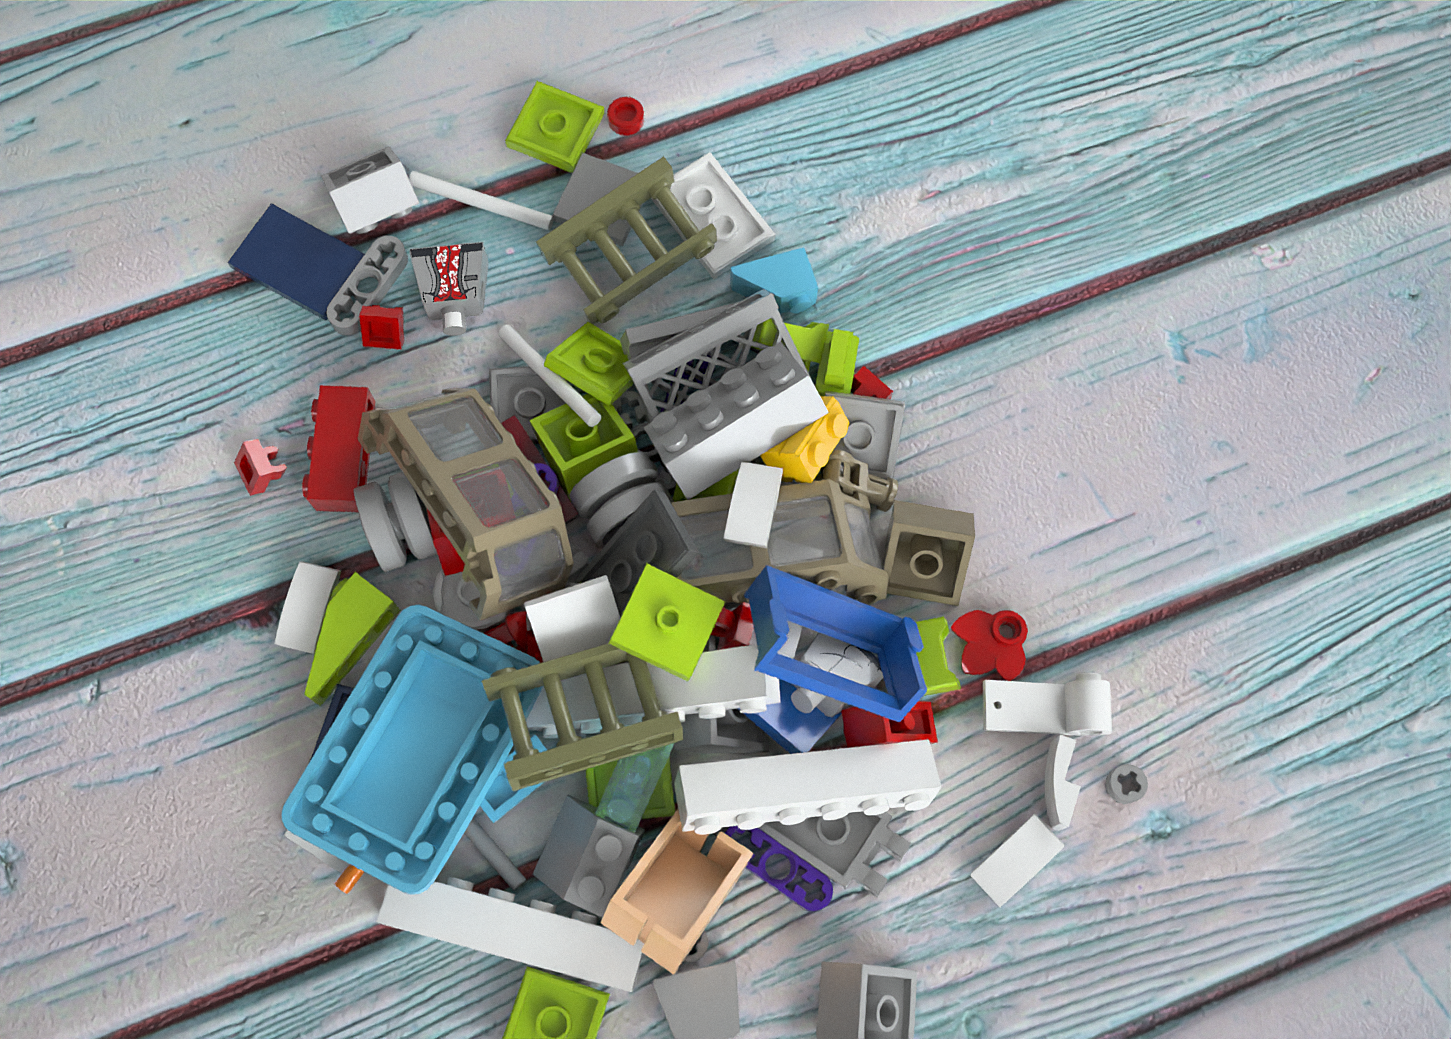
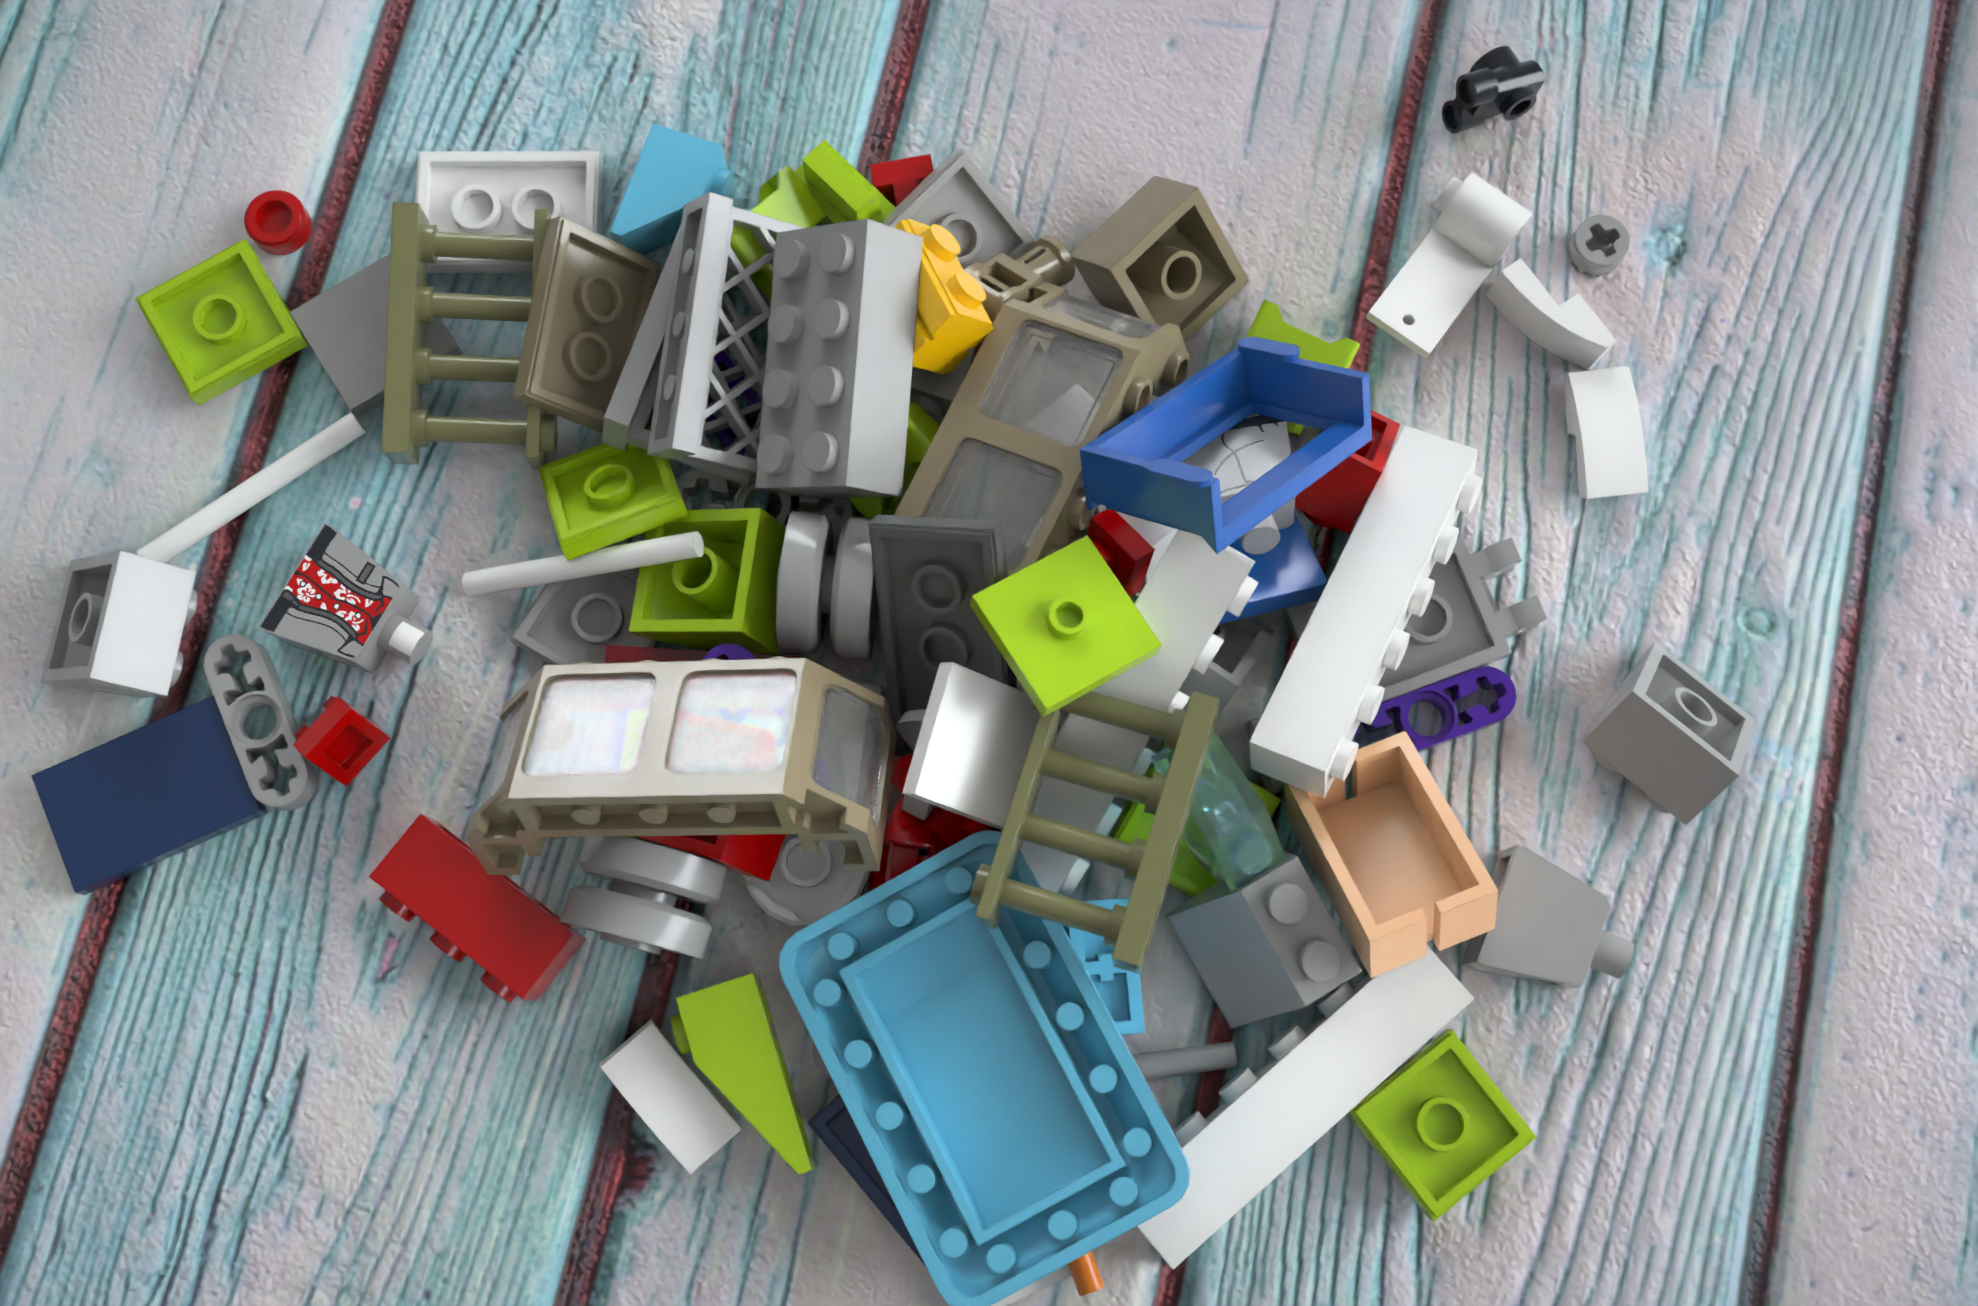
camera: 55 degrees left, 5 degrees up
tile [234,439,287,496] -> none
white slope [723,462,783,548] -> none
red plate [951,610,1028,681] -> none
none -> dark tan tile [513,216,661,433]
none -> black plate [1442,46,1545,134]

